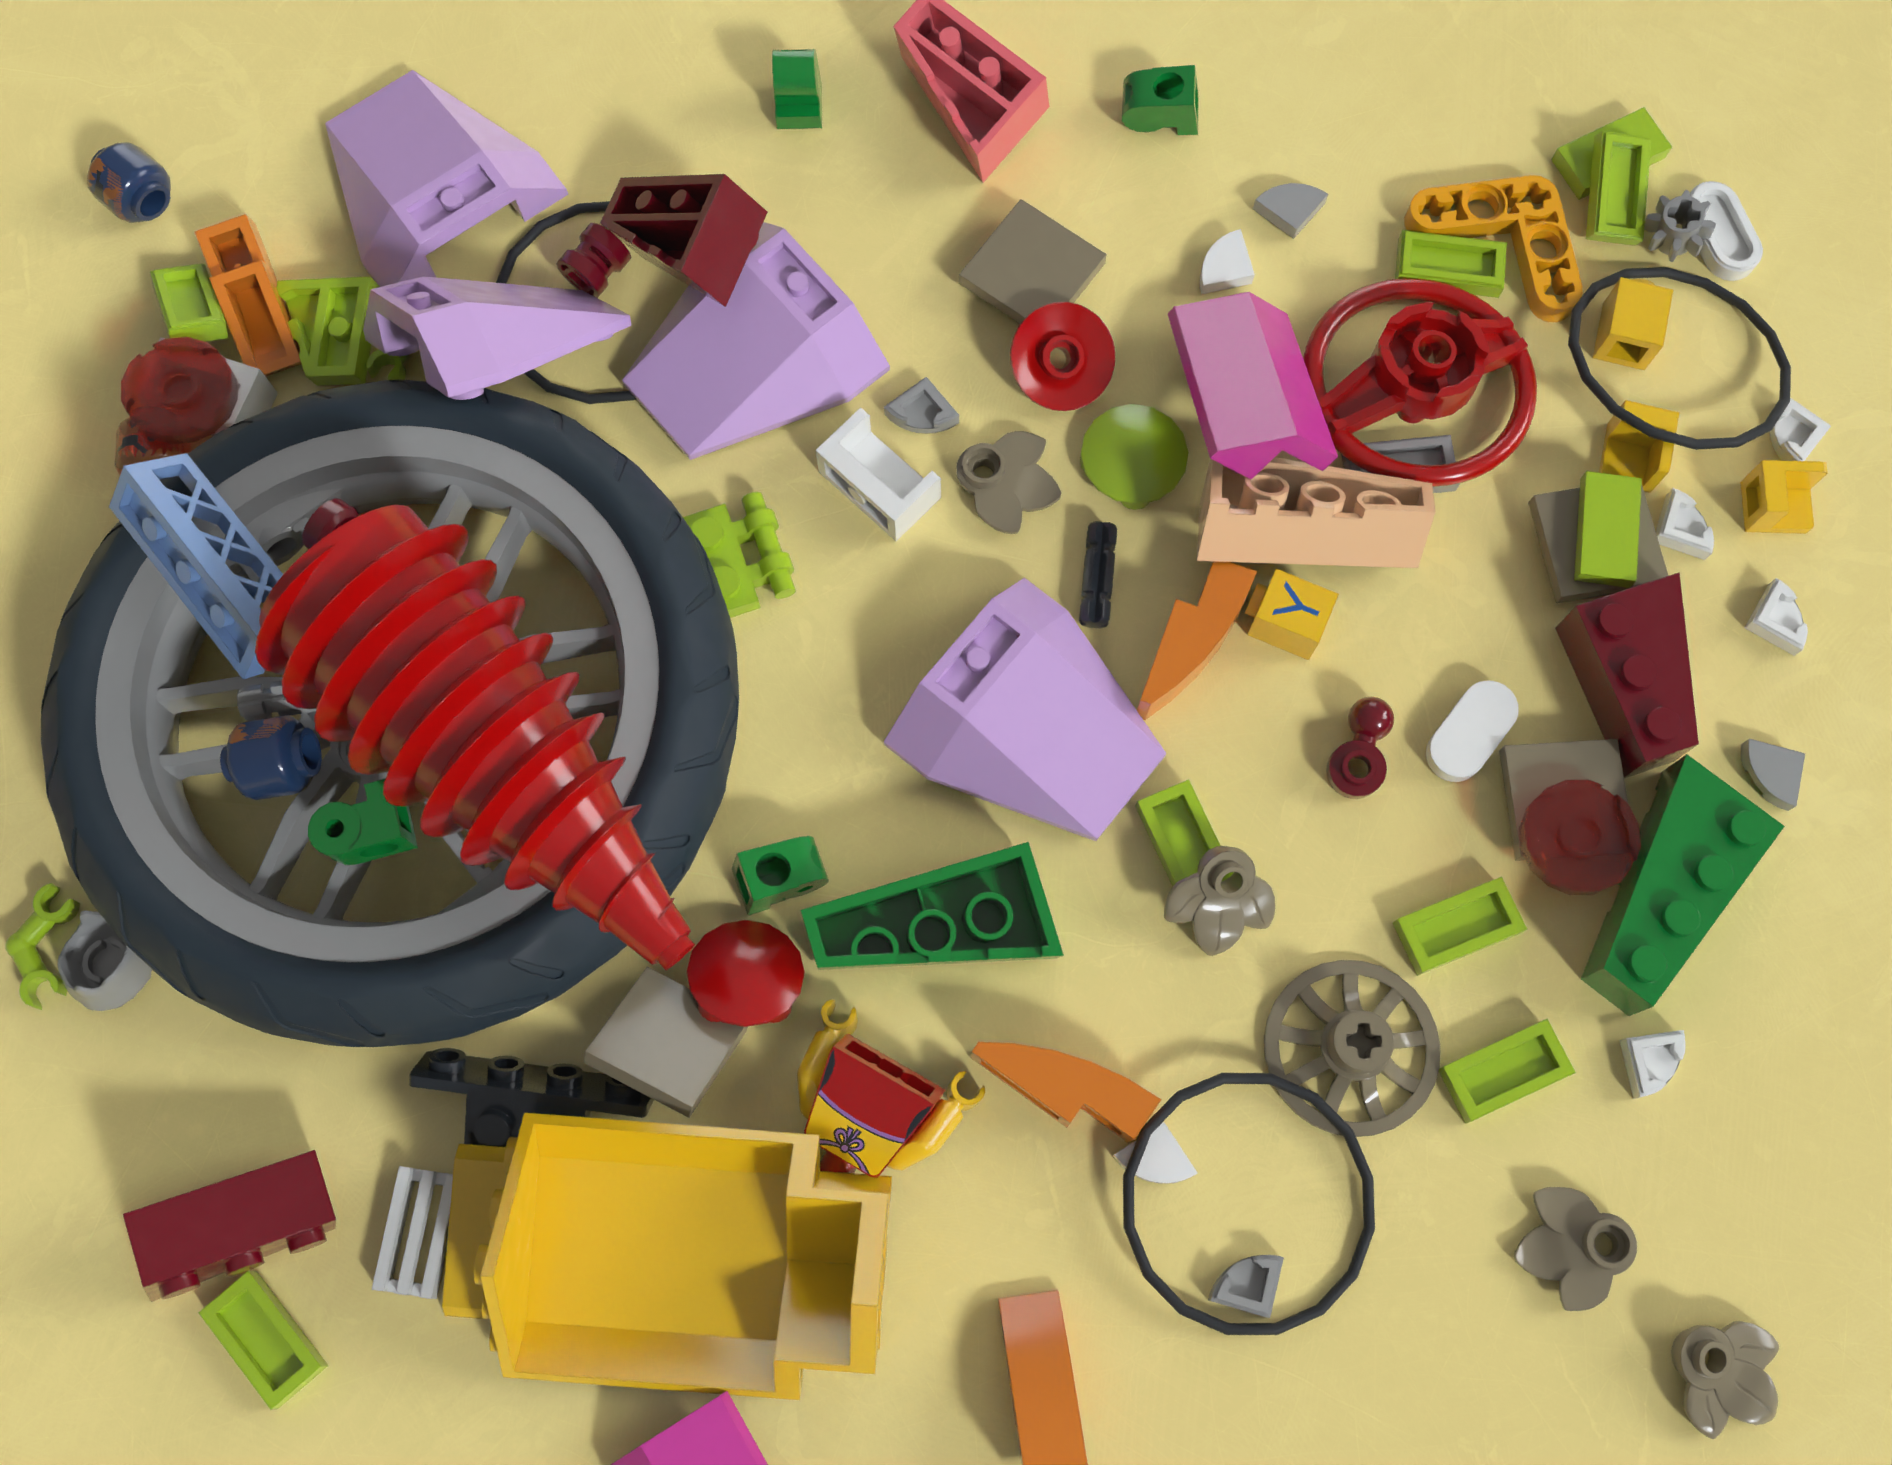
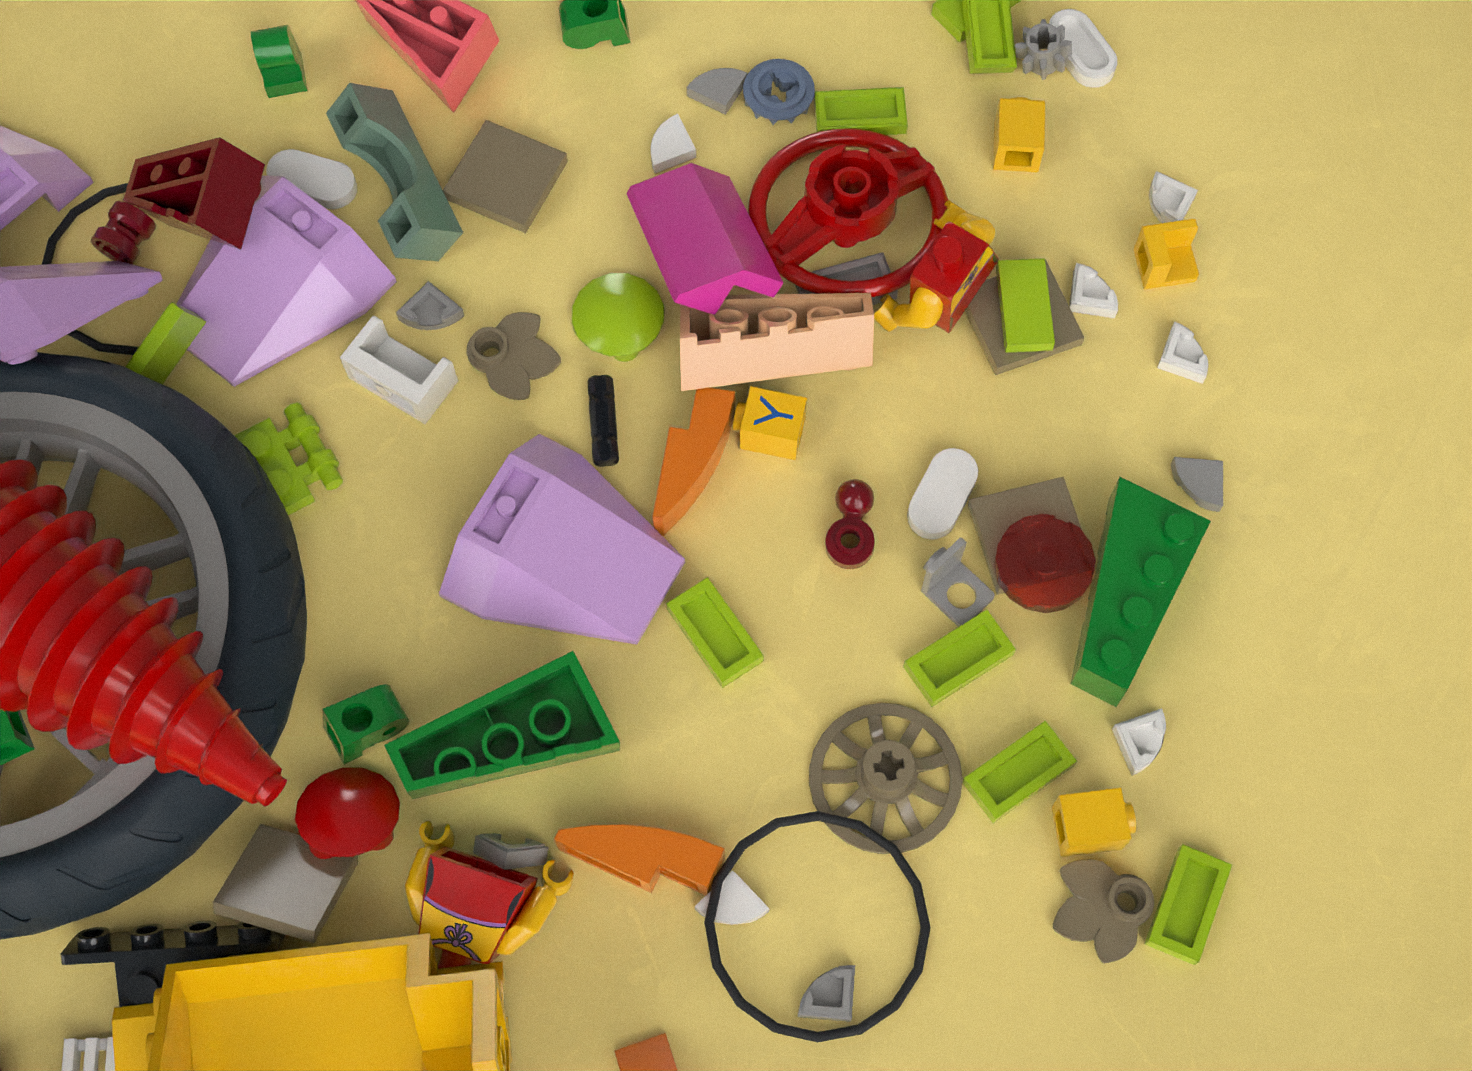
camera: 10 degrees left, 5 degrees down
red dish [1010,302,1115,411] -> none
dark tan plate [1164,846,1275,956] -> none
light orange beam [1404,175,1583,322] -> none
dark red wedge [1555,572,1699,778] -> none
black piece [1568,267,1791,450] -> none
yellow panel [1599,400,1680,493] -> none
dark tan plate [1671,1321,1779,1439] -> none
none -> lime tile [125,302,207,384]
none -> white tile [266,149,357,209]
none -> sand green arch [326,83,463,262]
none -> light grey tile [473,833,548,870]
none -> sand blue gear [743,59,815,125]
none -> torso [874,200,999,333]
none -> light grey bracket [921,537,995,627]
none -> yellow brick [1052,788,1136,857]
none -> lime tile [1145,844,1232,965]

